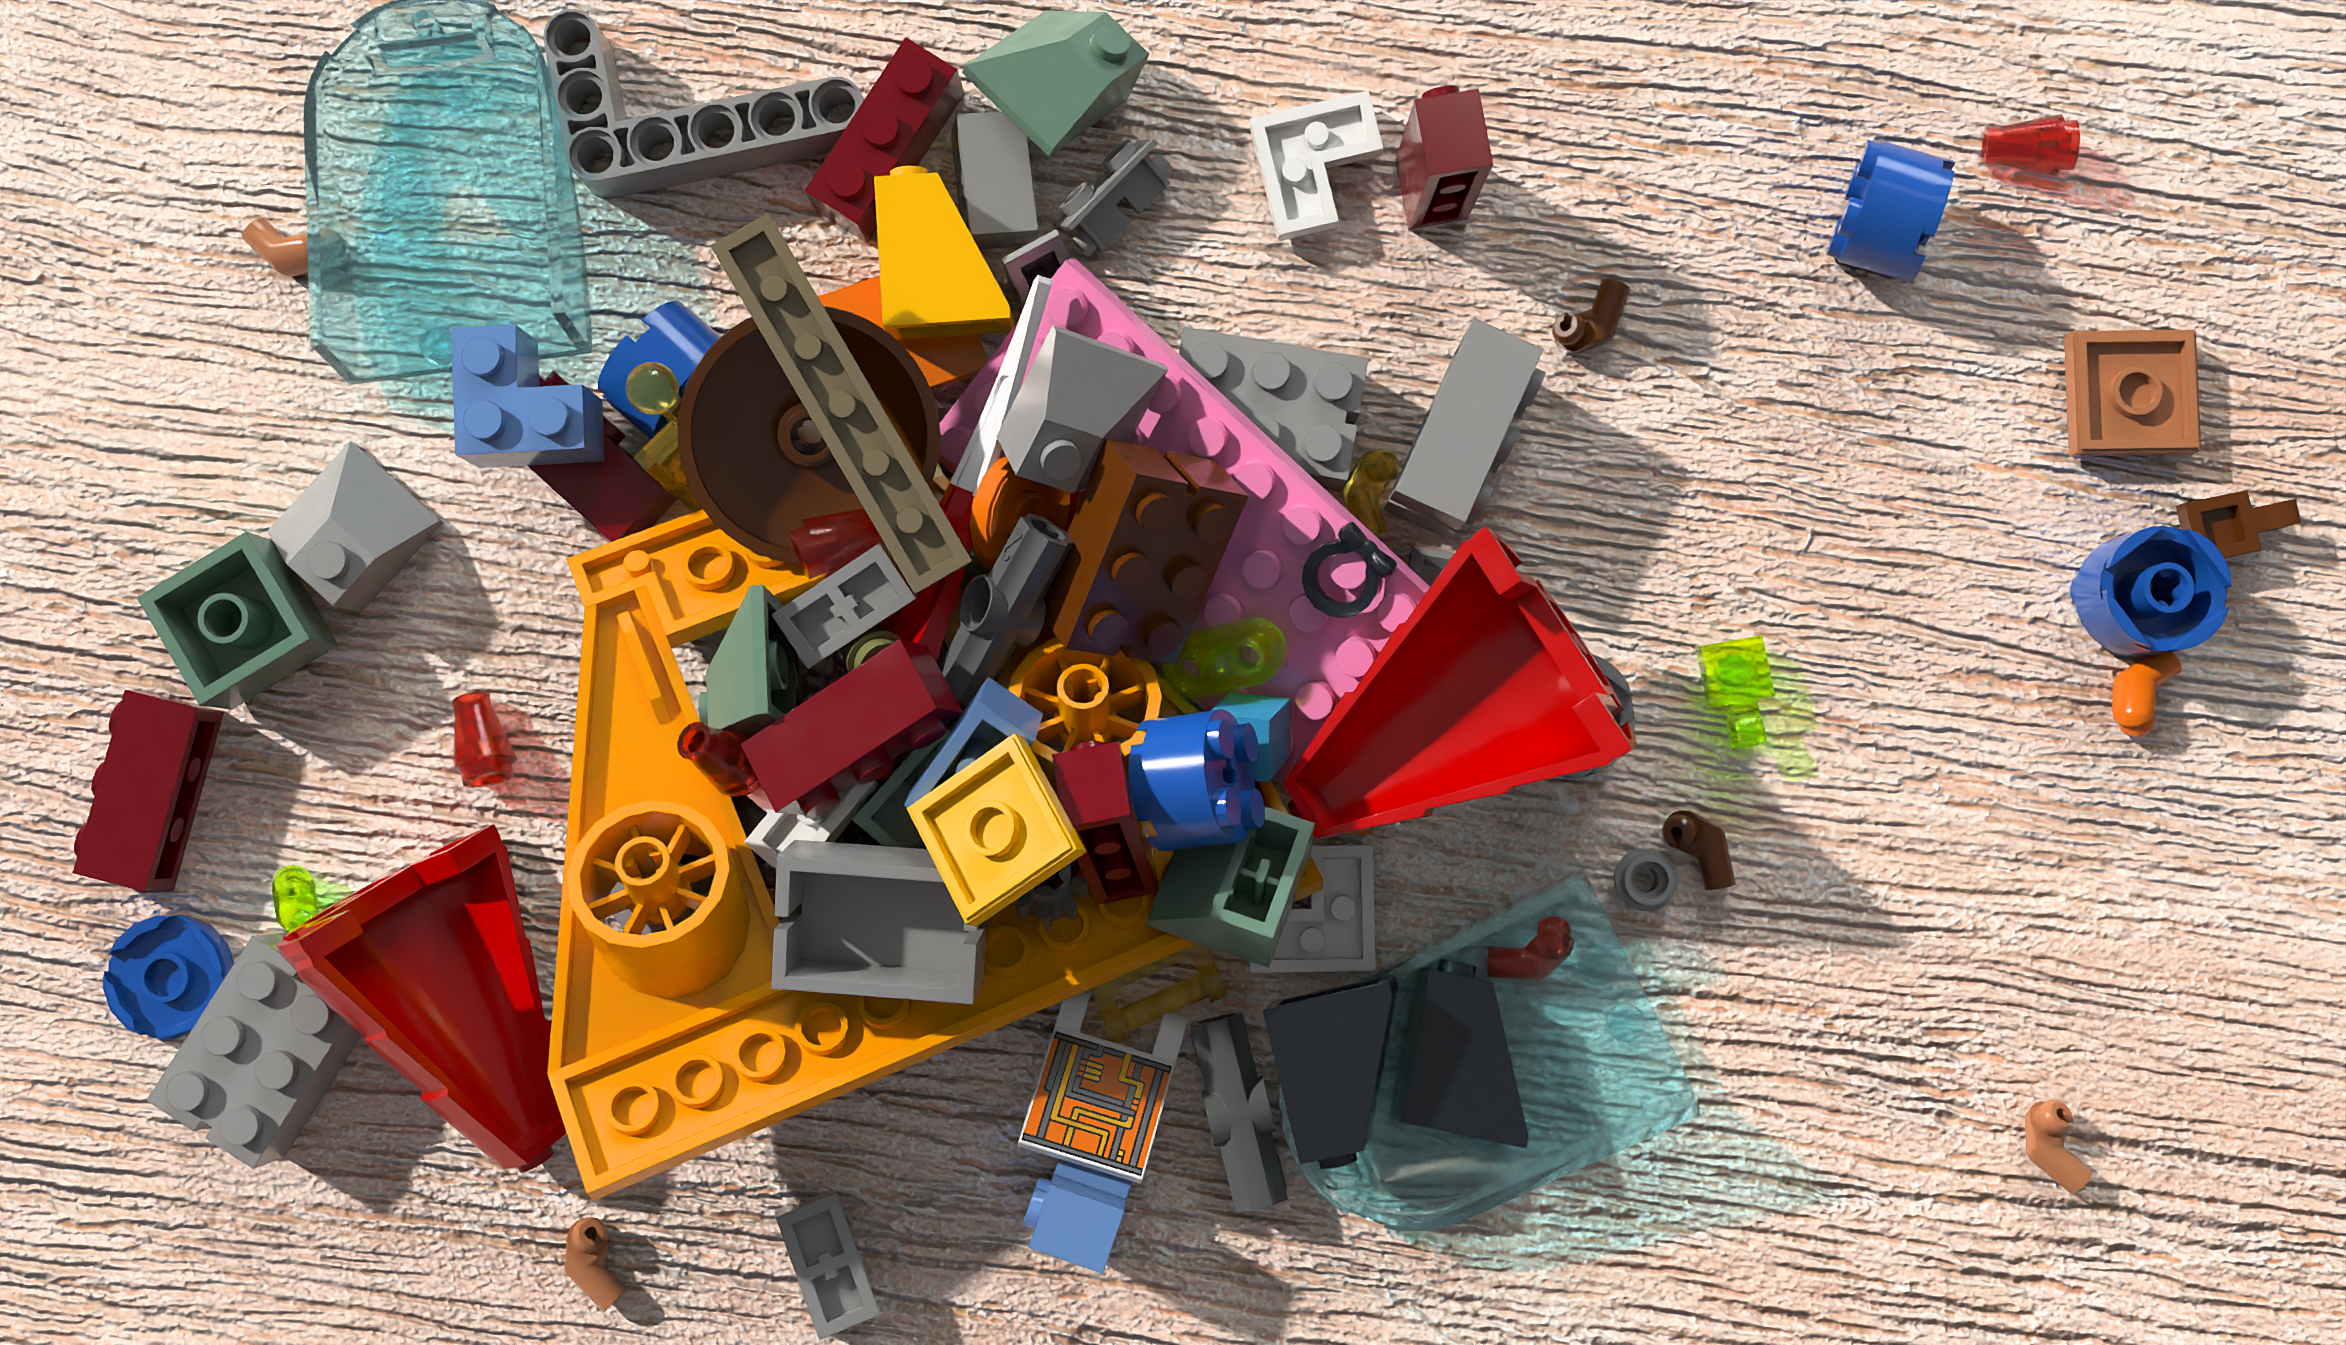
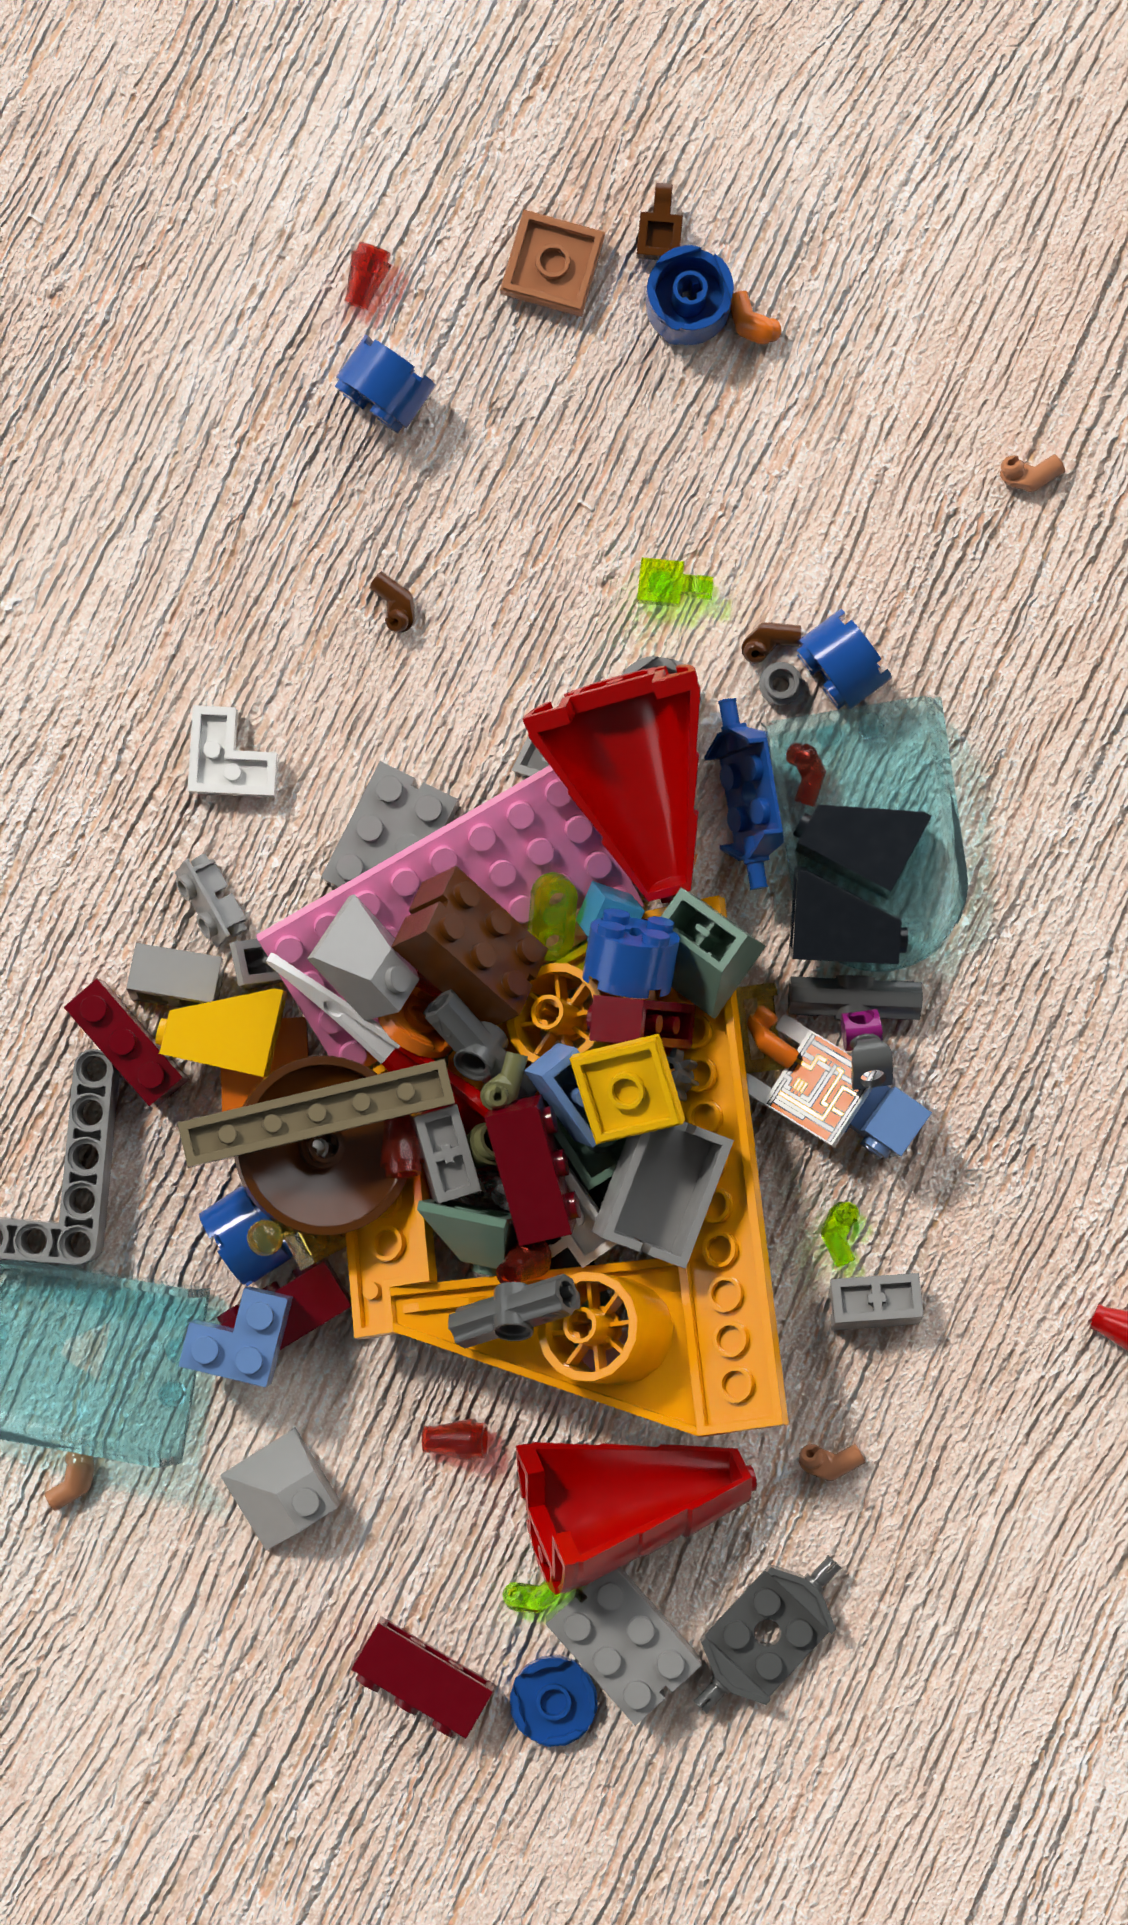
camera: 75 degrees left, 0 degrees up
sand green brick [136,531,338,710] -> none
sand green slope [962,11,1150,157] -> none
white plate [1249,845,1376,973] -> none
black piece [1302,522,1397,618] -> none
clear yellow arm [1342,449,1400,537] -> none
light grey piece [1383,318,1546,540] -> none
dark red brick [1395,85,1493,230] -> none
none -> dark grey piece [448,1274,580,1349]
none -> olive arm [480,1051,528,1110]
none -> dark grey plate [694,1555,842,1714]
none -> blue plate [704,698,784,890]
none -> orange arm [747,1005,799,1069]
none -> blue brick [796,609,892,710]
none -> clear neon green arm [820,1201,859,1268]
none -> dark grey leg [841,1009,893,1090]

